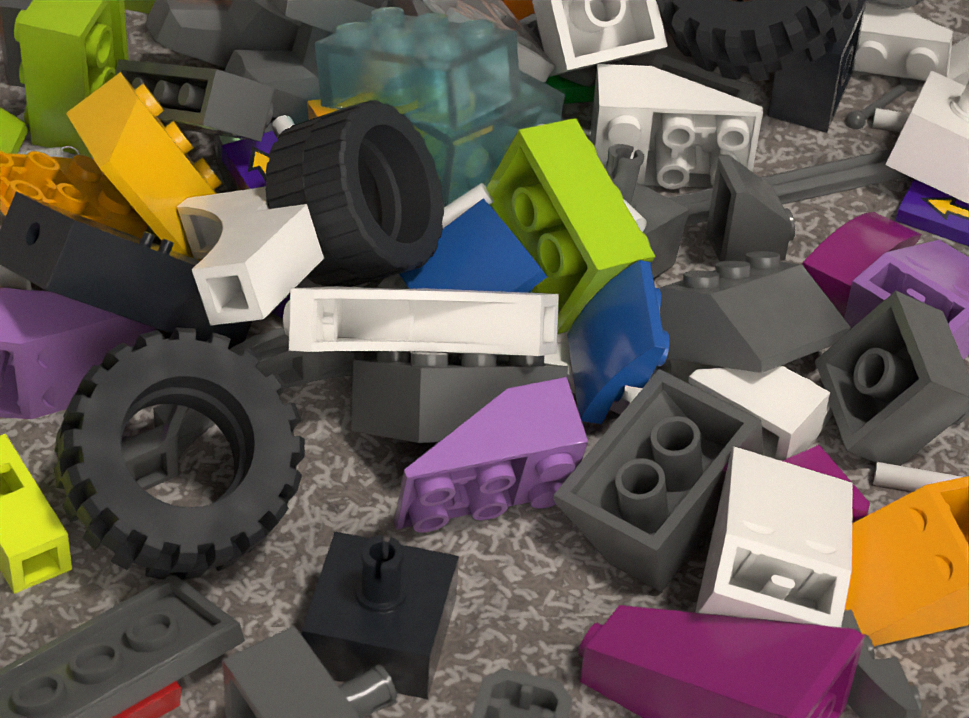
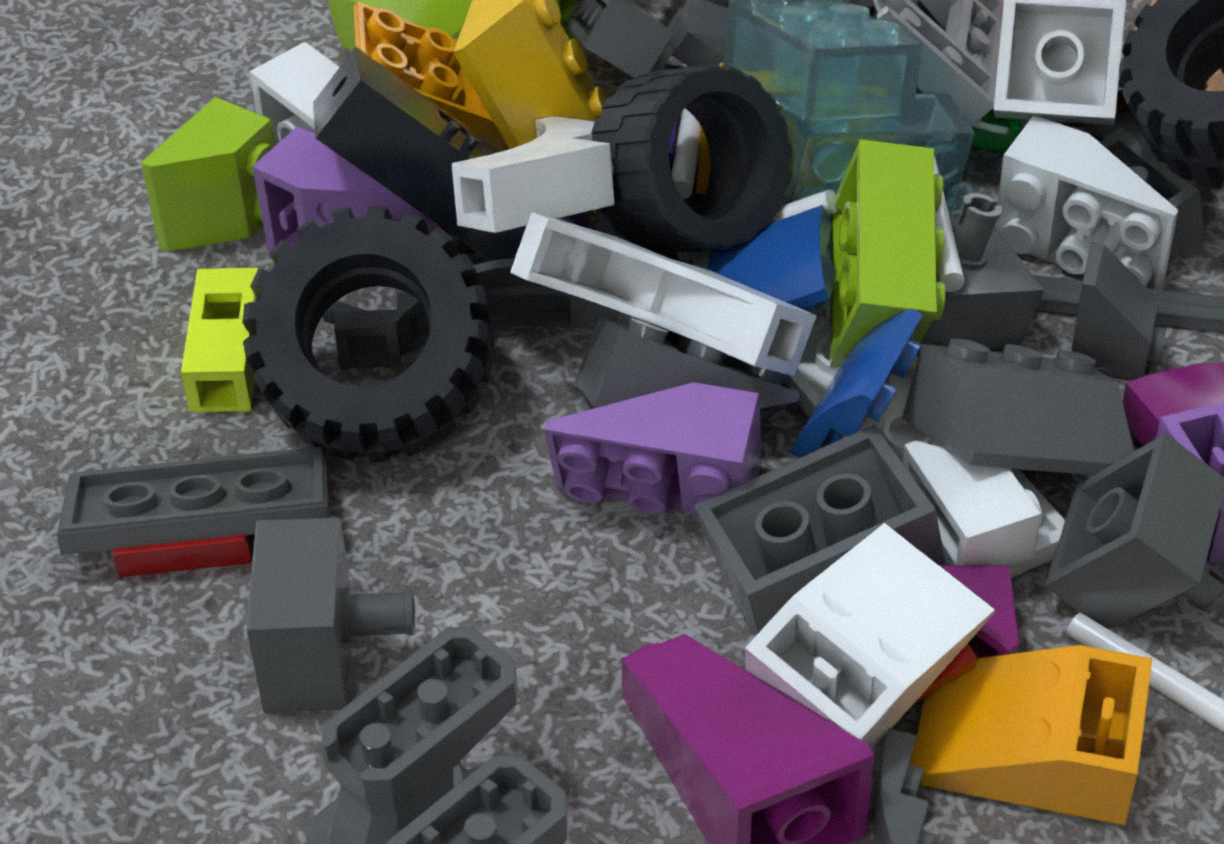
camera: 35 degrees right, 0 degrees up
black brick [301,531,459,700] -> none

